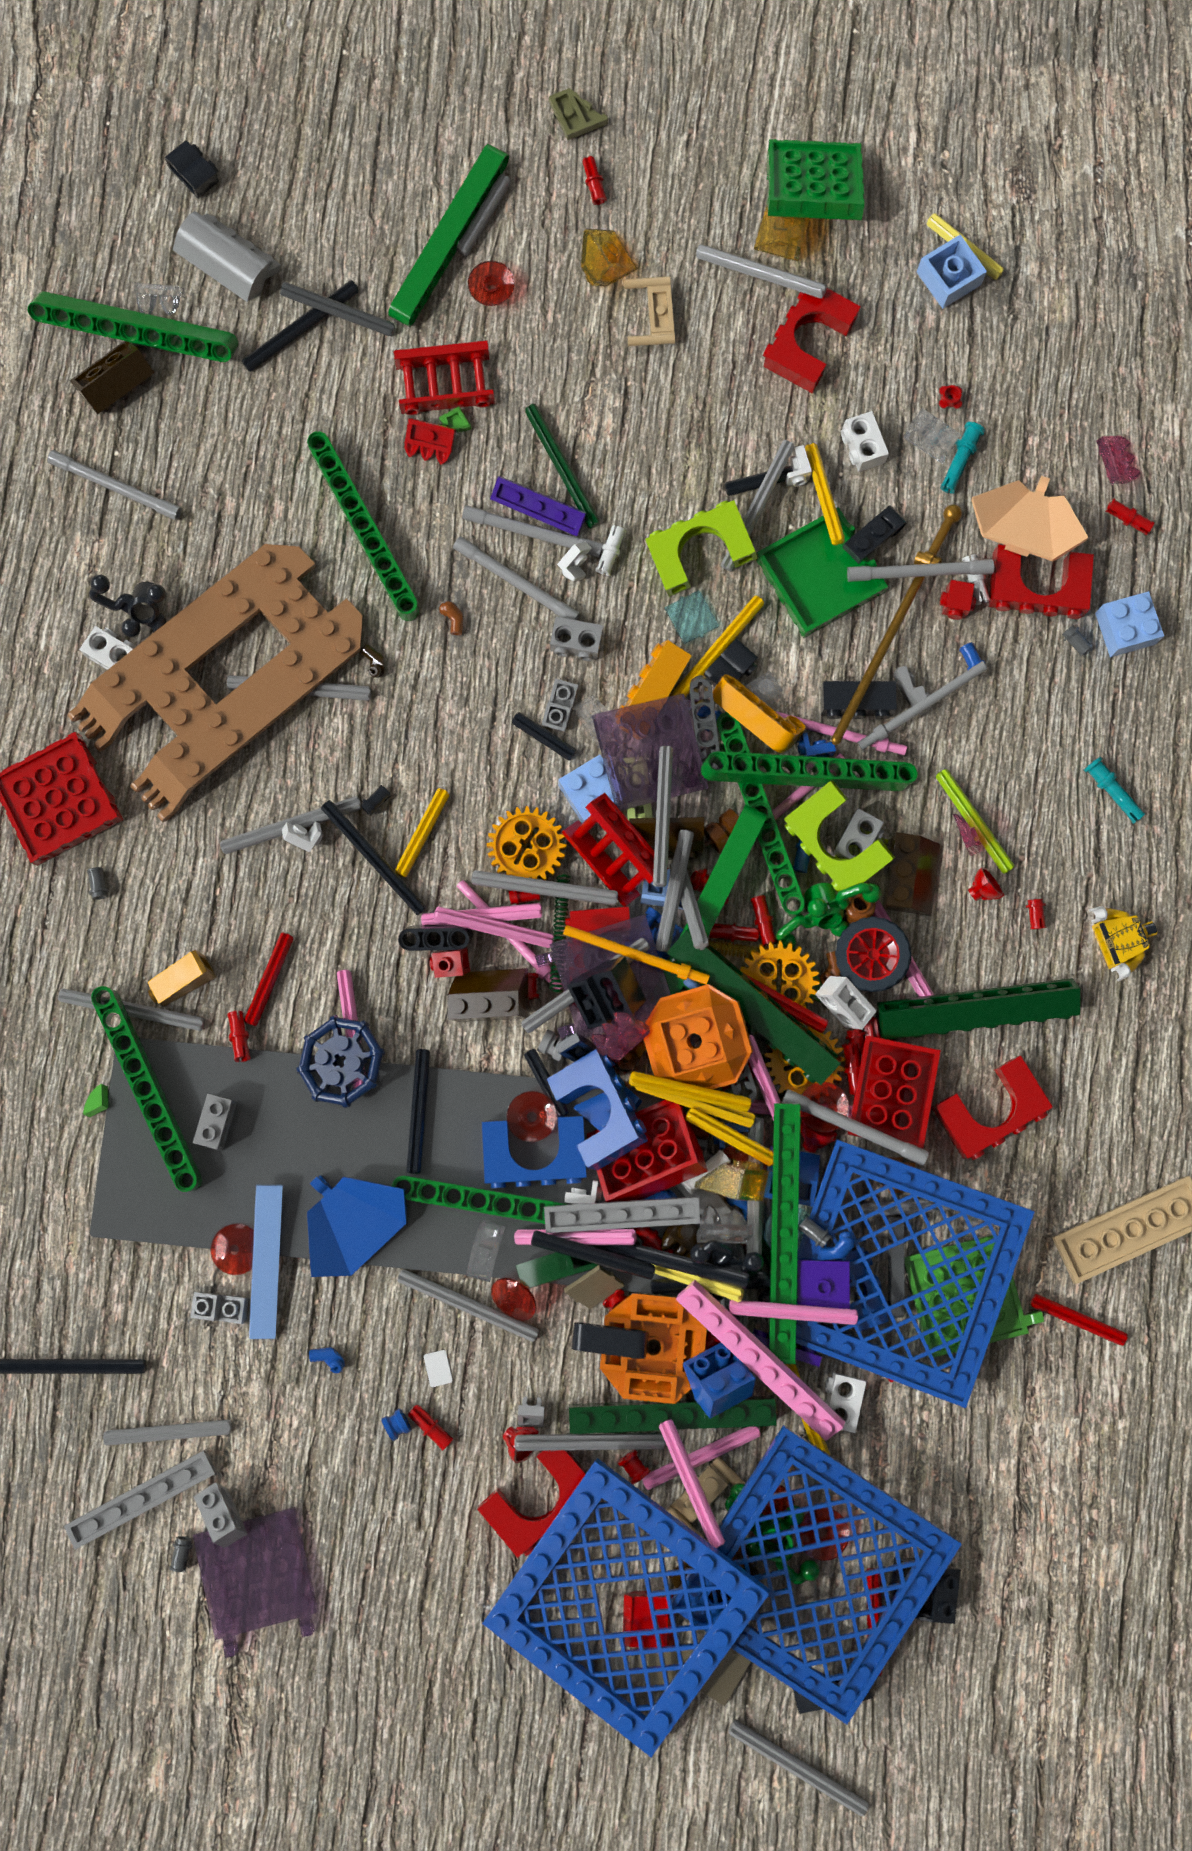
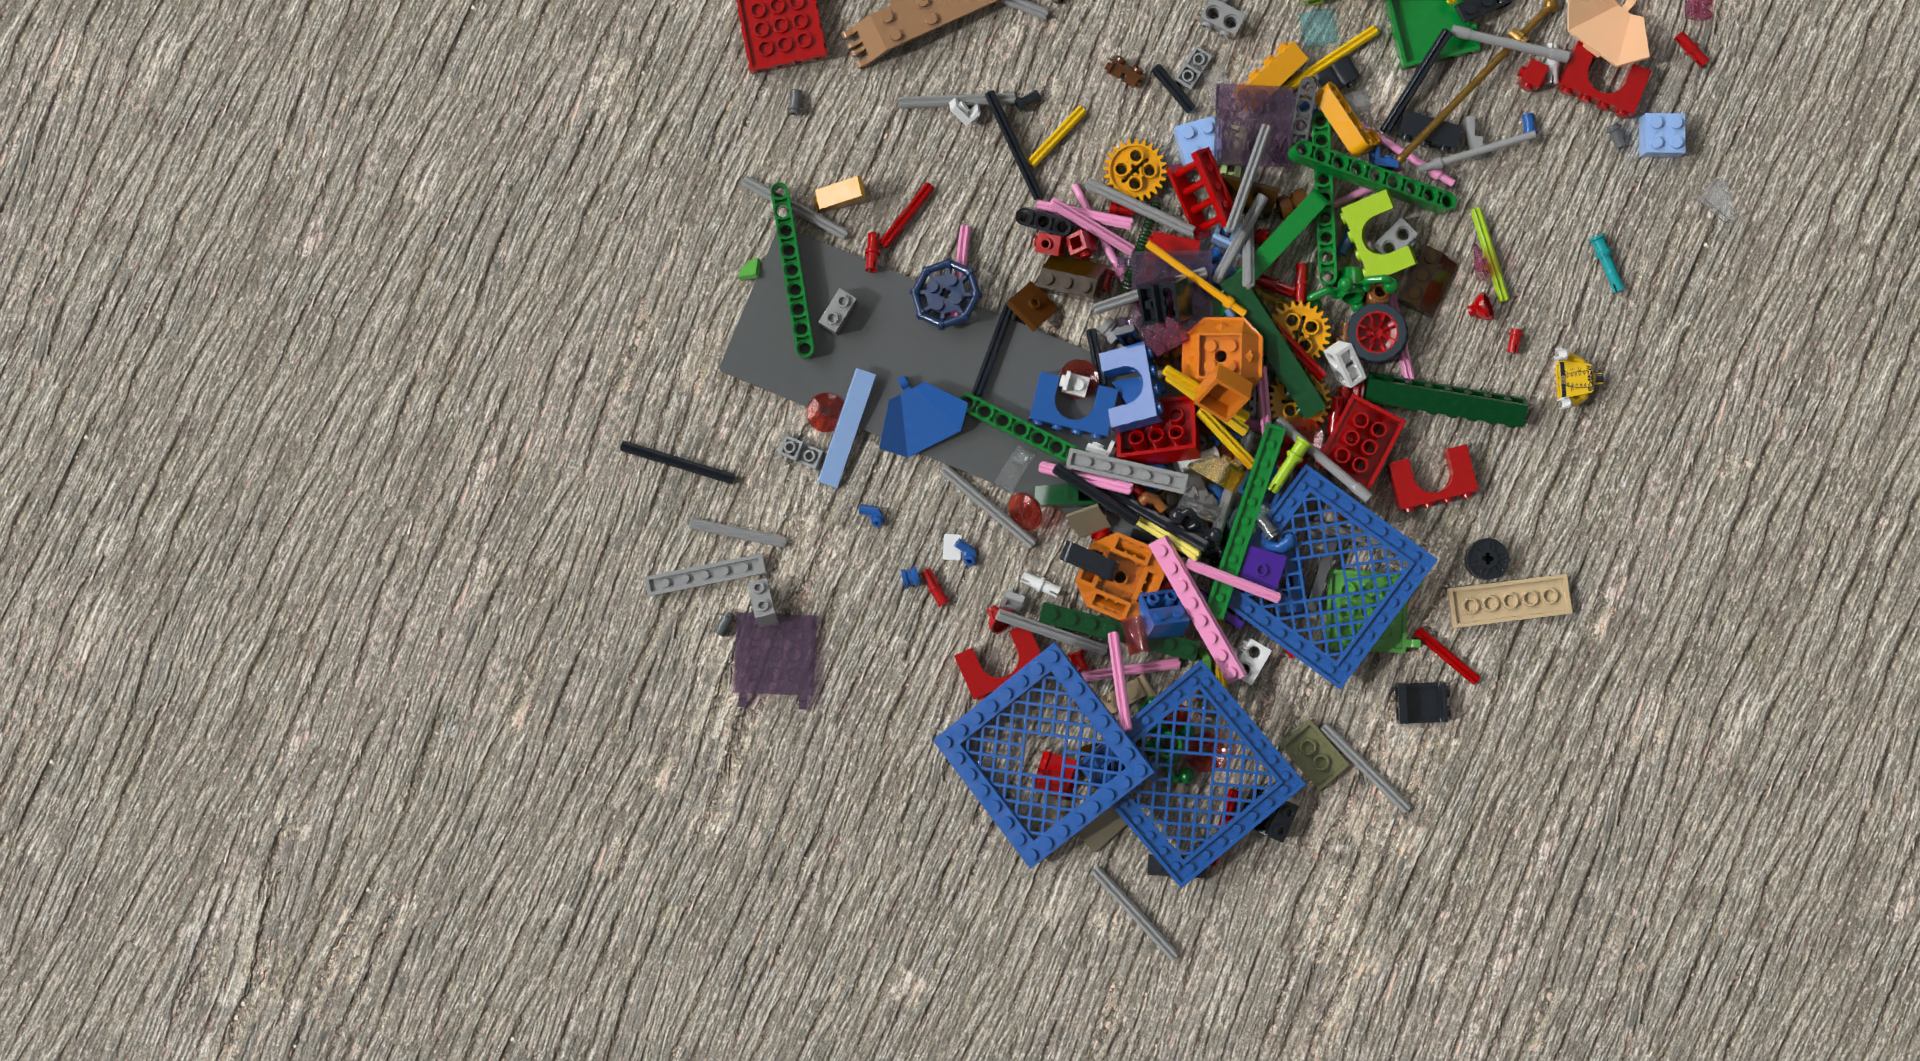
camera: 15 degrees right, 5 degrees up
none -> blue arm [954,538,976,567]
none -> reddish brown plate [1006,281,1059,332]
none -> white pin [1020,571,1061,598]
none -> white bracket [1059,370,1090,398]
none -> red brick [1065,229,1098,259]
none -> reddish brown hinge [1104,55,1146,88]
none -> clear red hips [1121,615,1149,655]
none -> dark orange arm [1138,491,1168,514]
none -> orange piece [1194,363,1253,423]
none -> bright green tile [1197,648,1212,672]
none -> lime pin [1267,436,1313,495]
none -> olive plate [1279,719,1349,791]
none -> light grey axle [1320,723,1412,813]
none -> black axle [1380,28,1452,134]
none -> black panel [1394,682,1451,724]
none -> black wheel [1464,538,1509,580]

